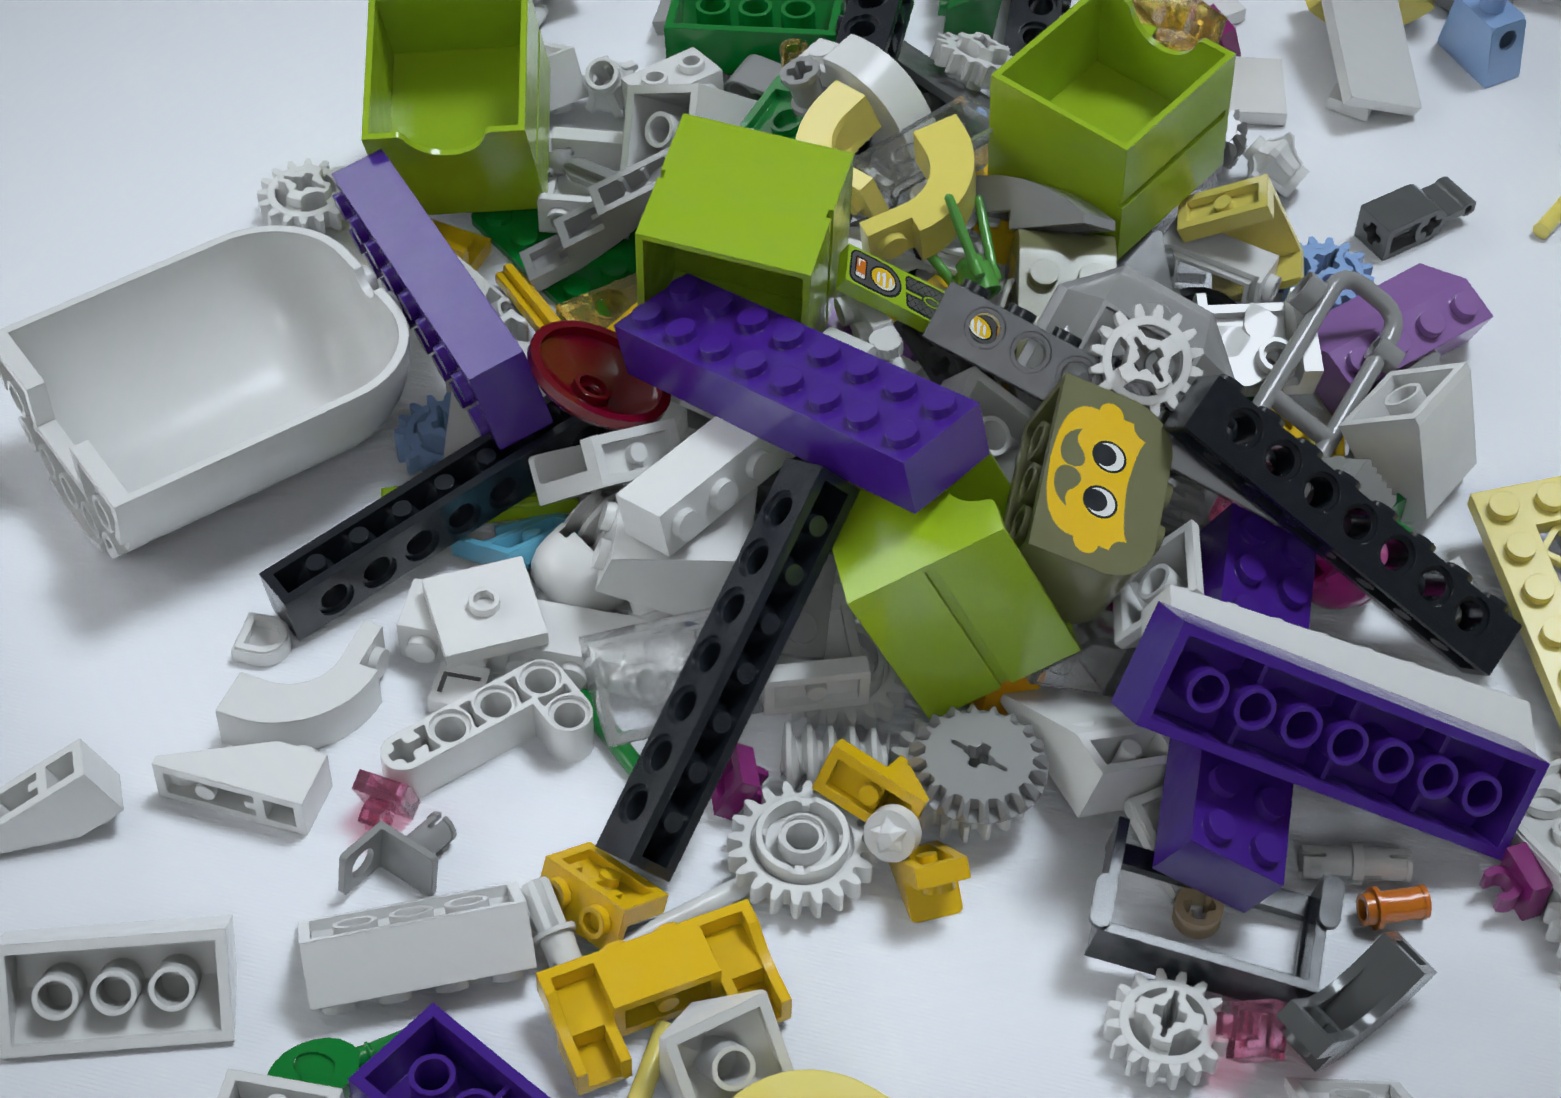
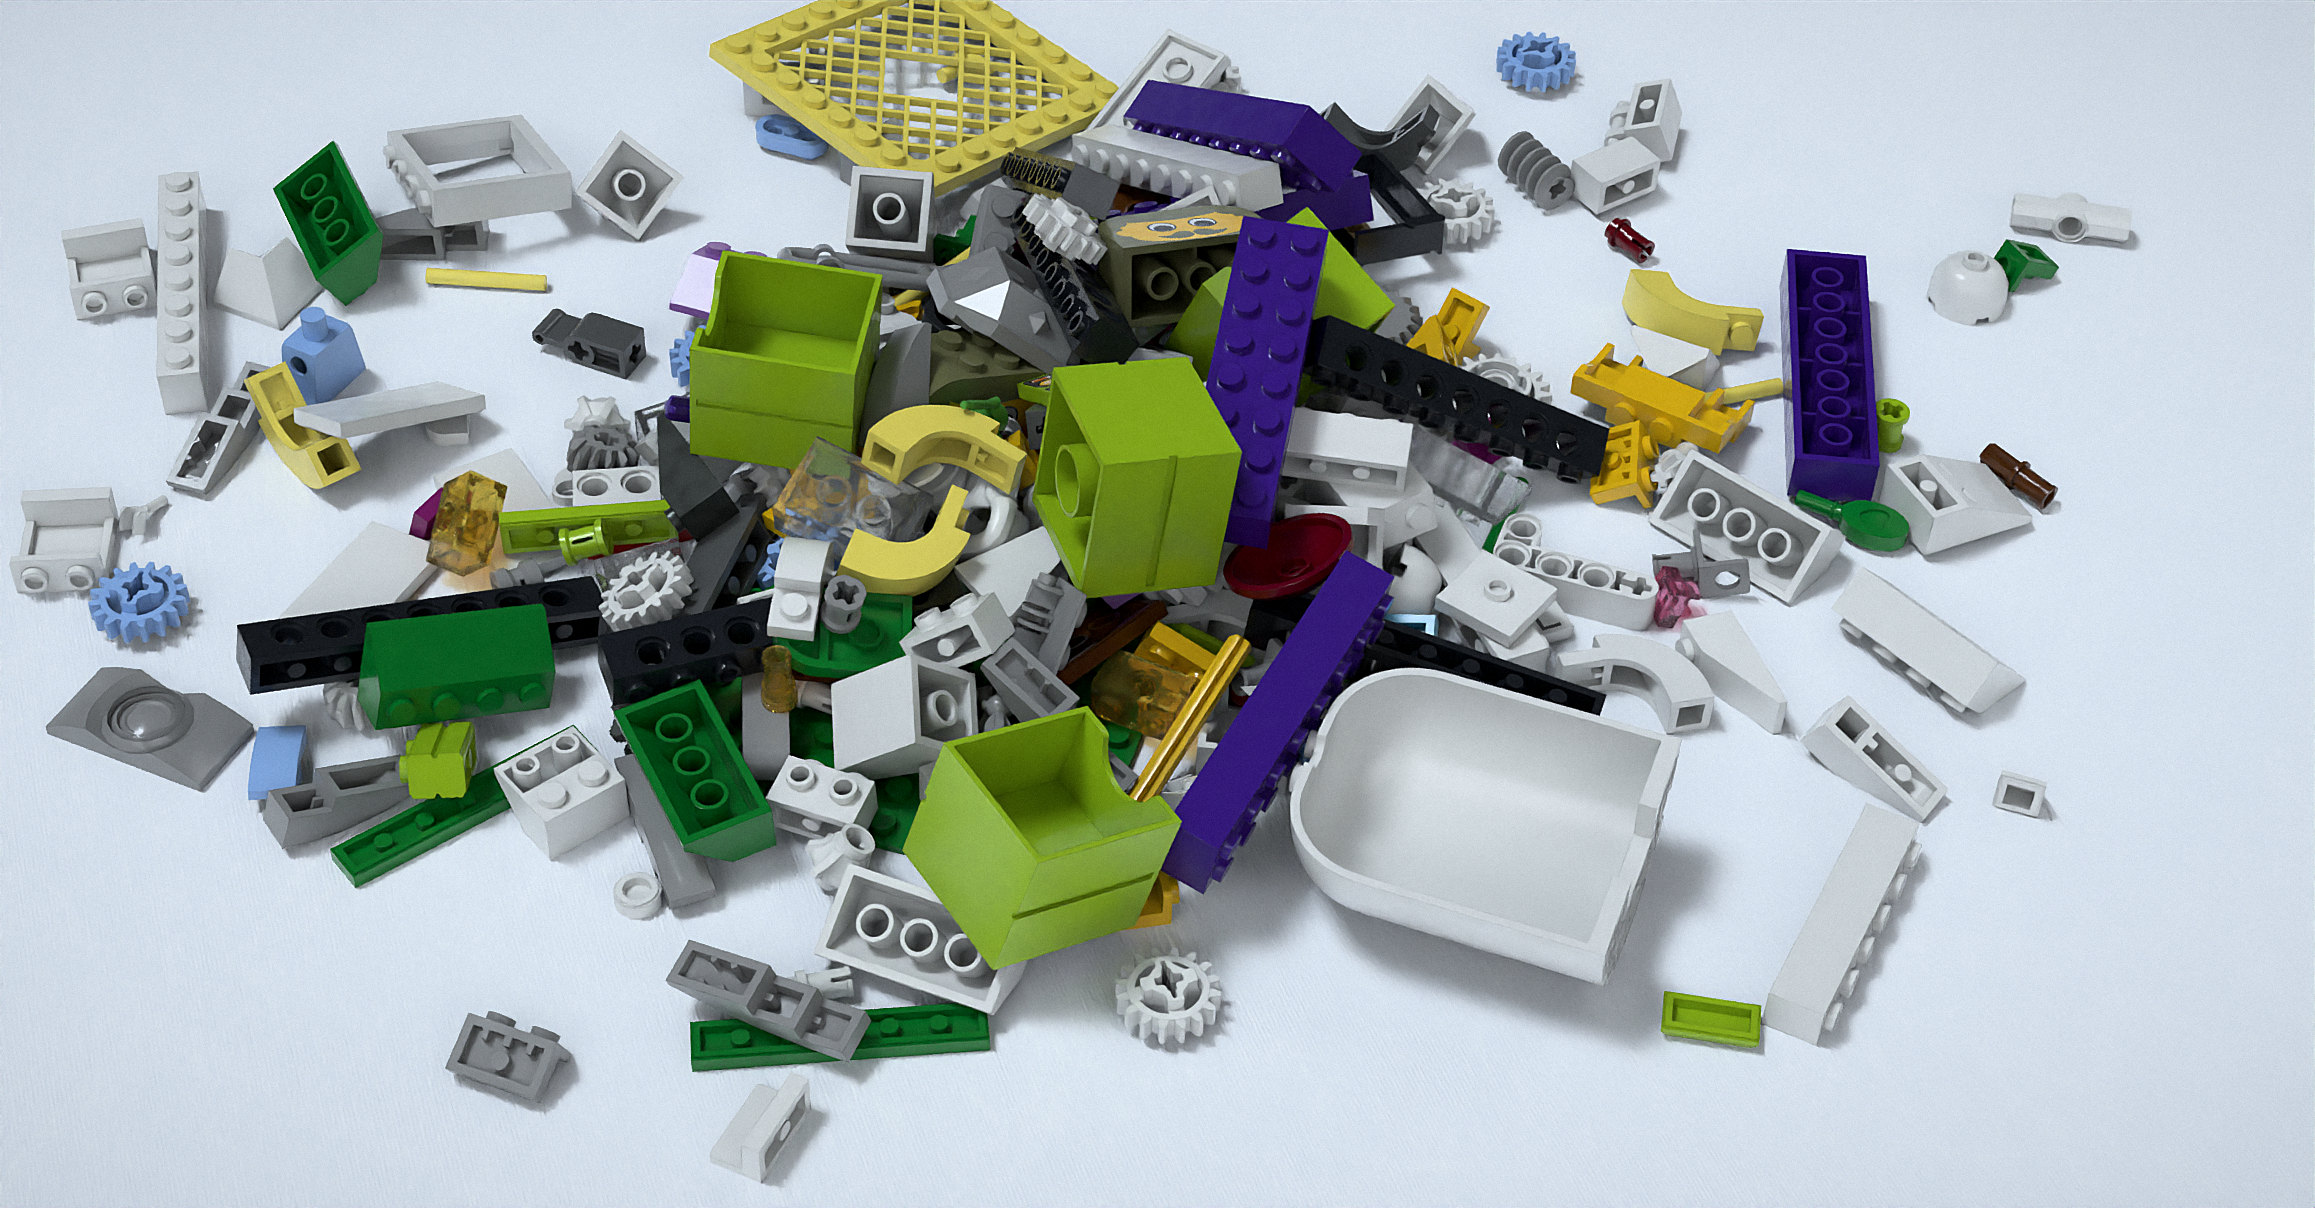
camera: 125 degrees left, 5 degrees down
white tile [863,804,922,863] -> none
clear pink tile [1215,999,1288,1064] -> none

